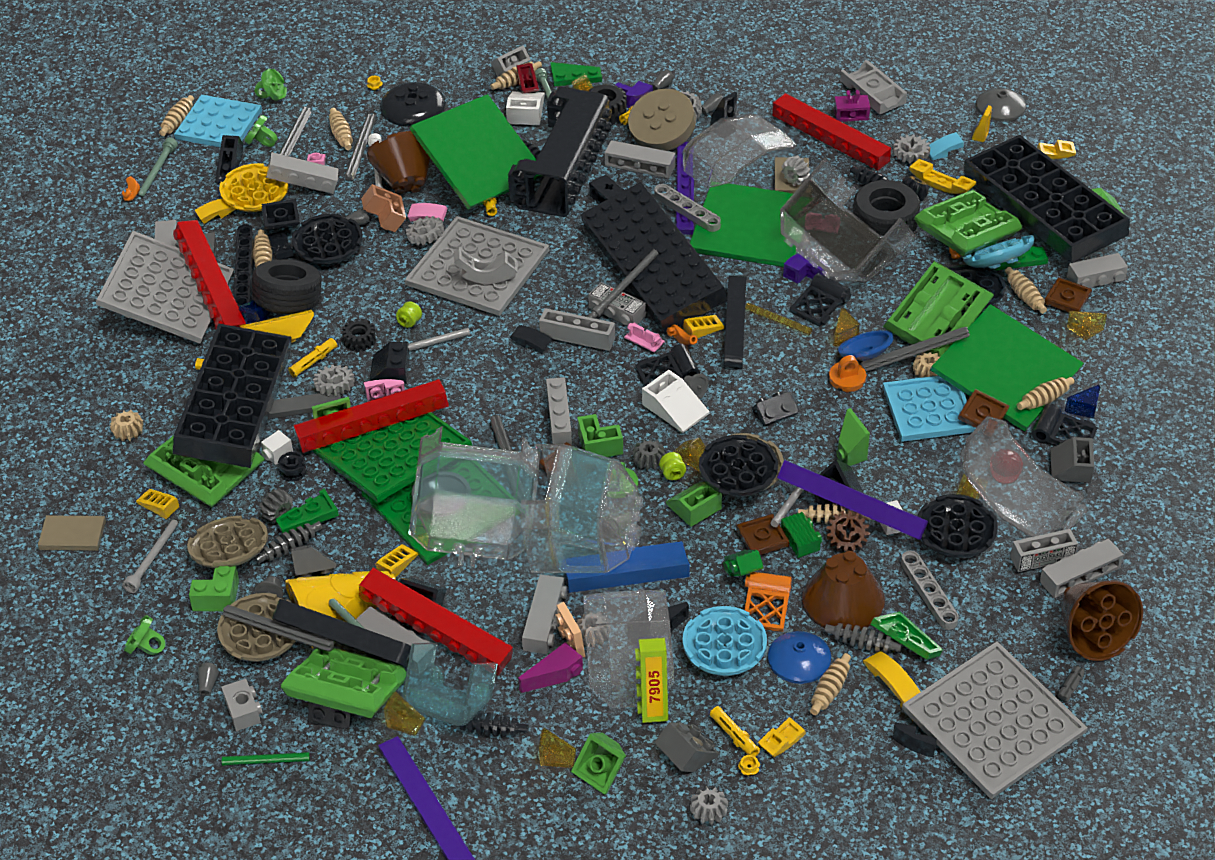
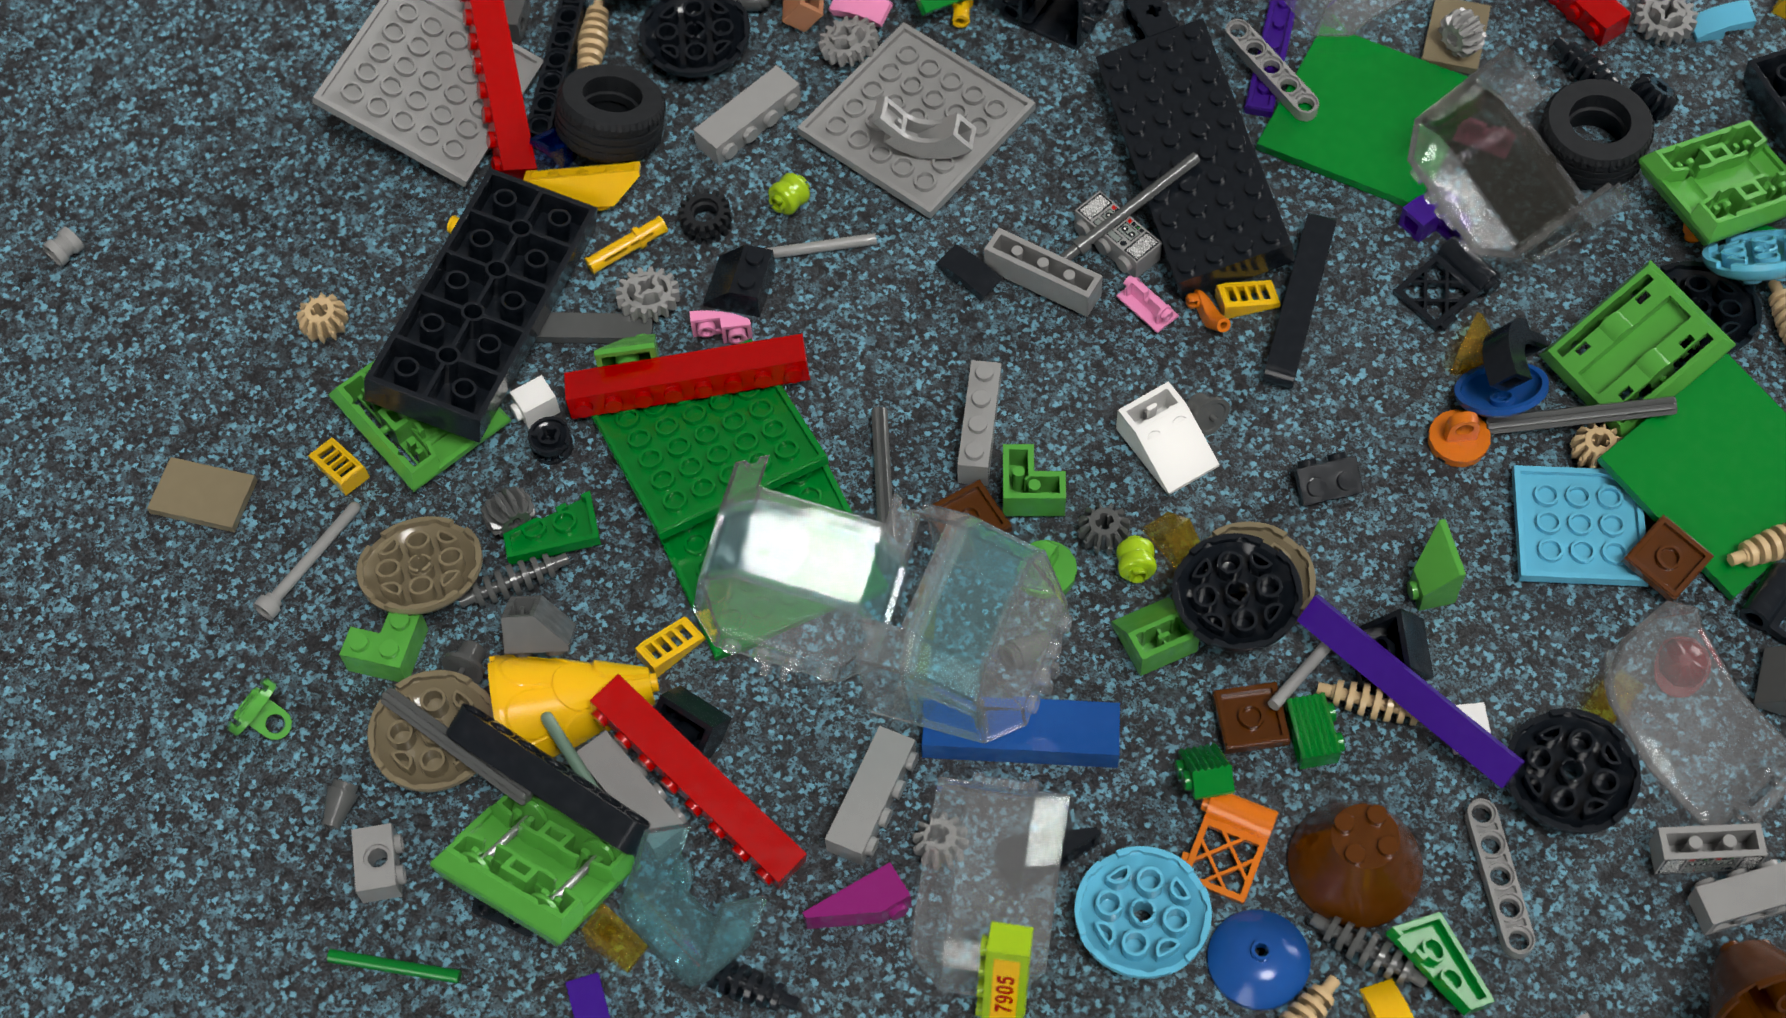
camera: 15 degrees right, 15 degrees up
black slope [267,231,294,260] -> none
light nougat plate [555,602,585,657] -> none
black piece [635,344,700,386] -> none
clear yellow bar [745,302,812,335] -> none
reddish brown gear [825,510,870,553] -> none
yellow slope [909,159,976,194] -> none
none -> light grey brick [693,65,801,166]
none -> black arch [1482,318,1548,392]

